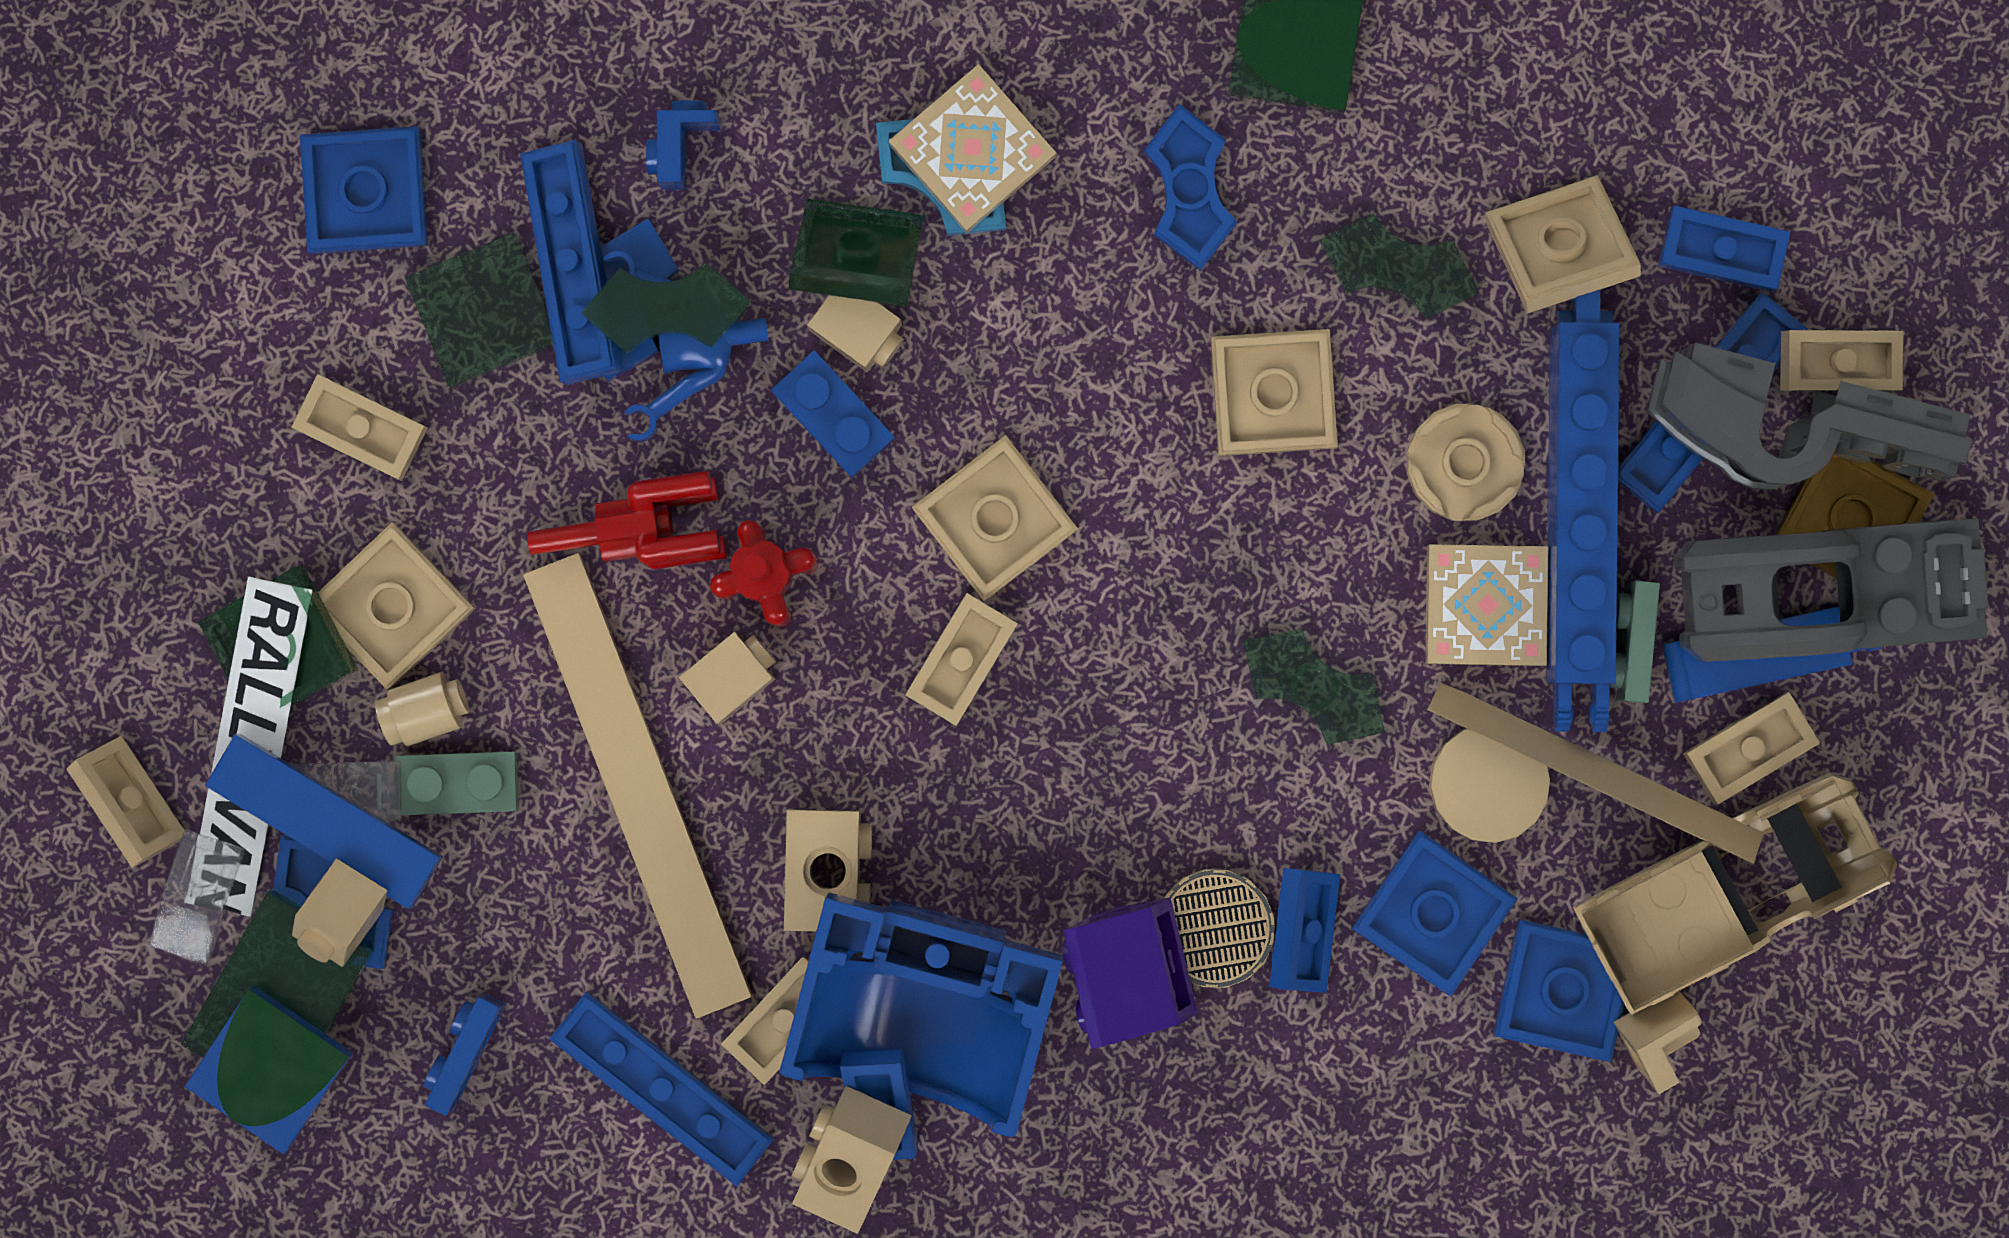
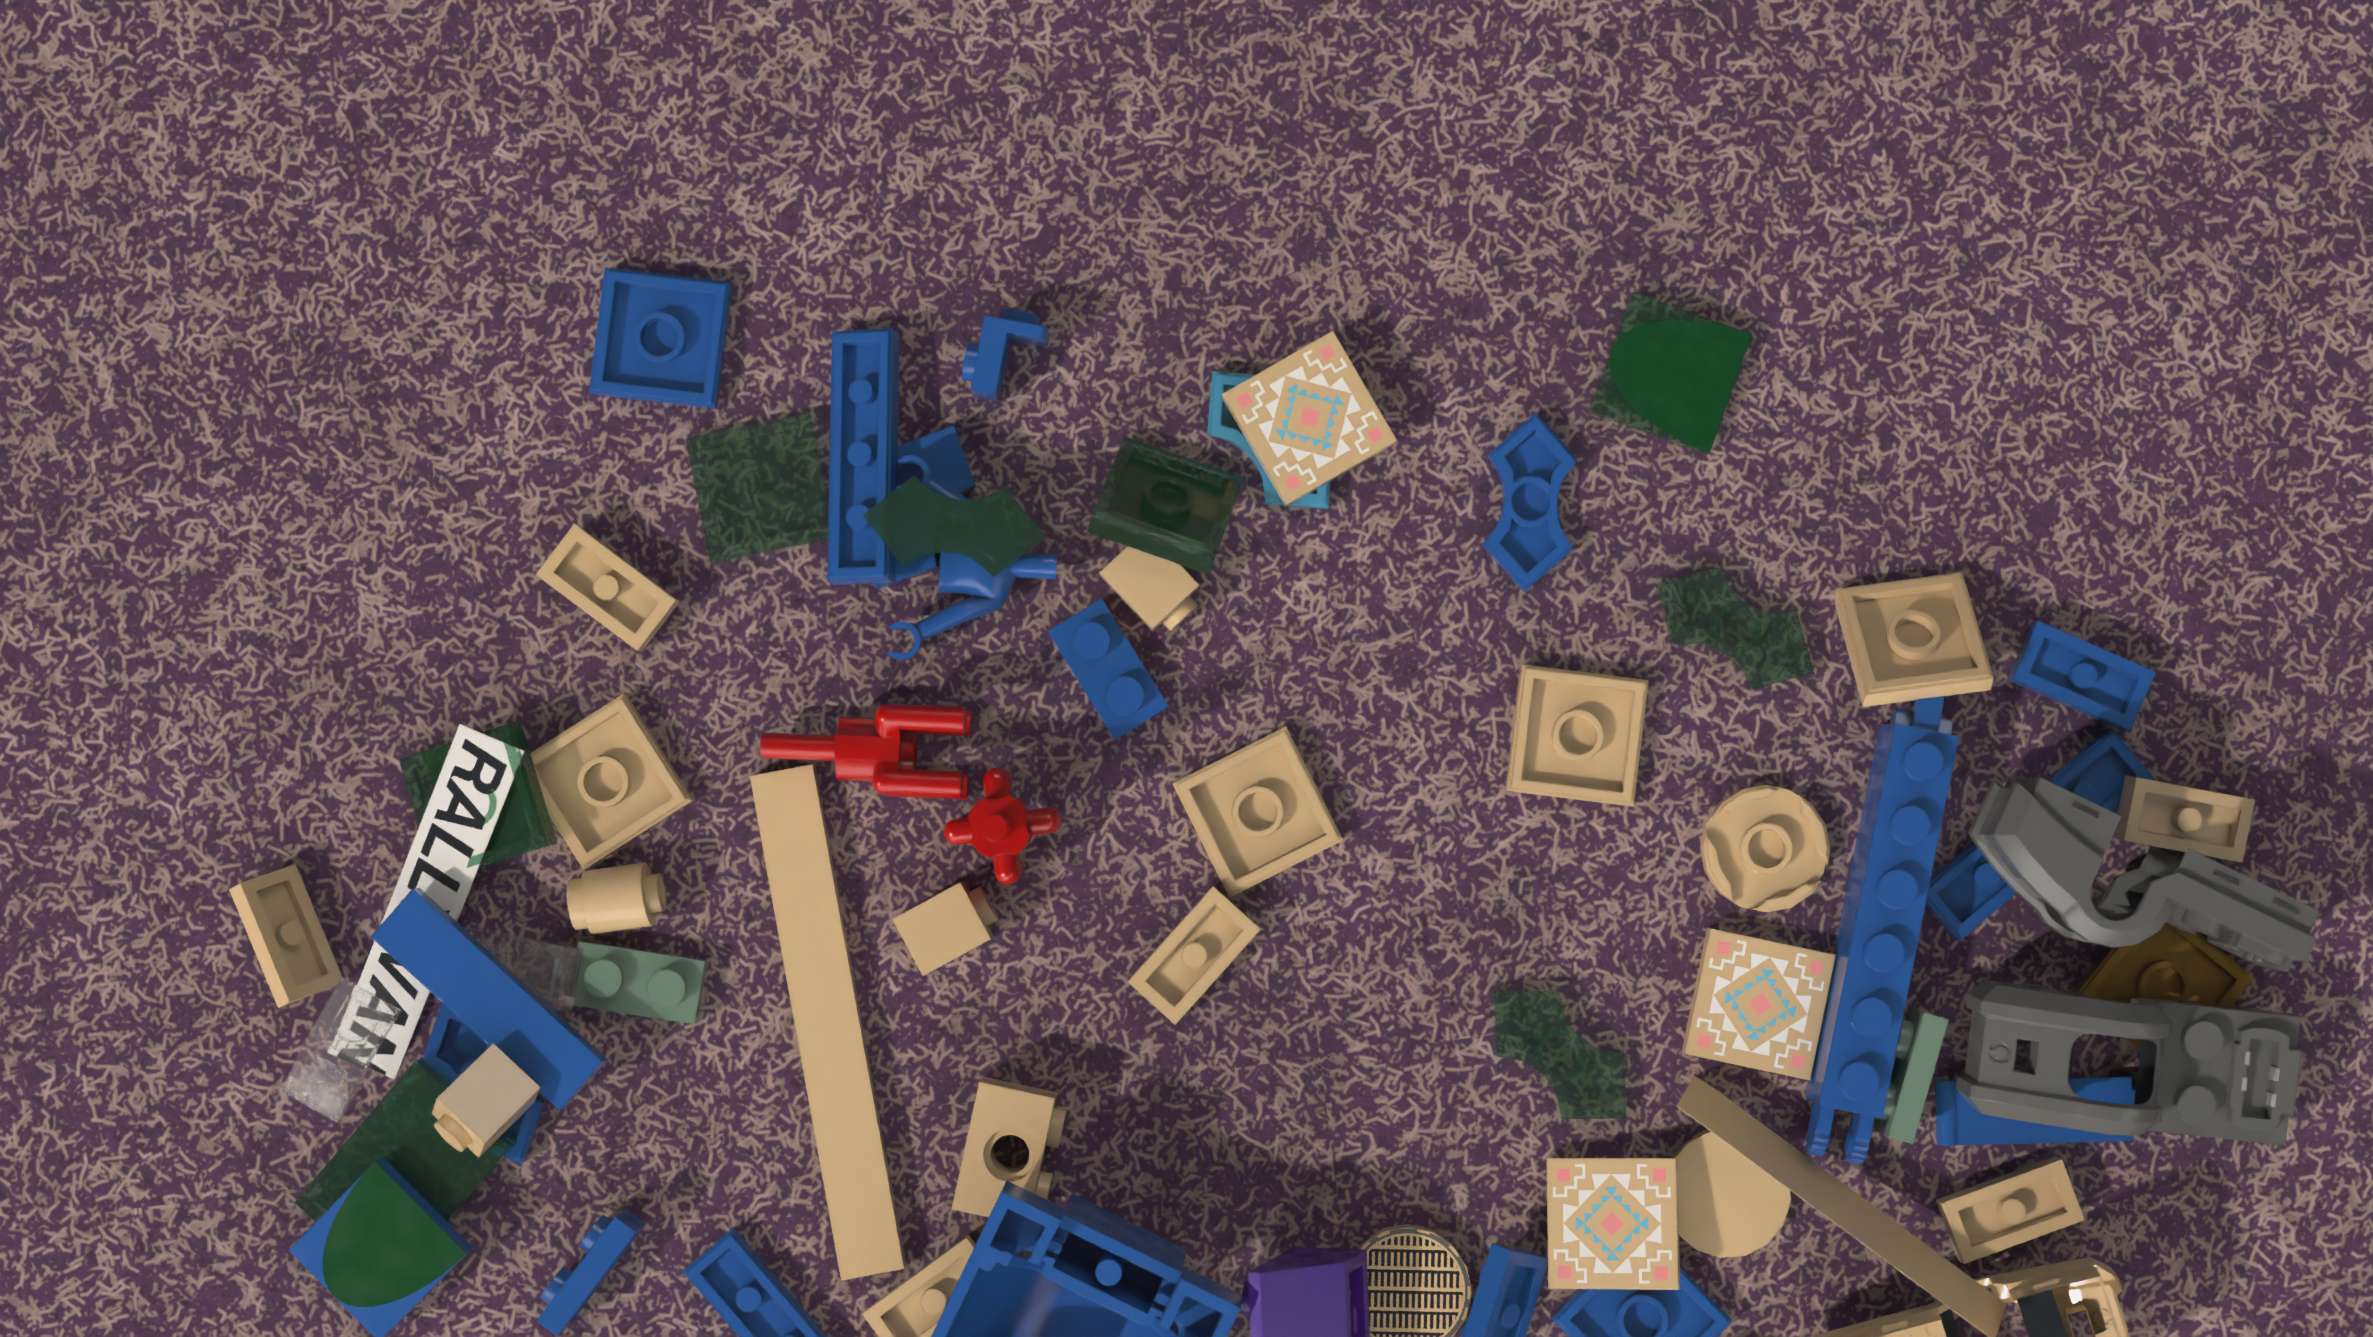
camera: 10 degrees right, 0 degrees up
none -> tan tile [1547,1158,1680,1290]

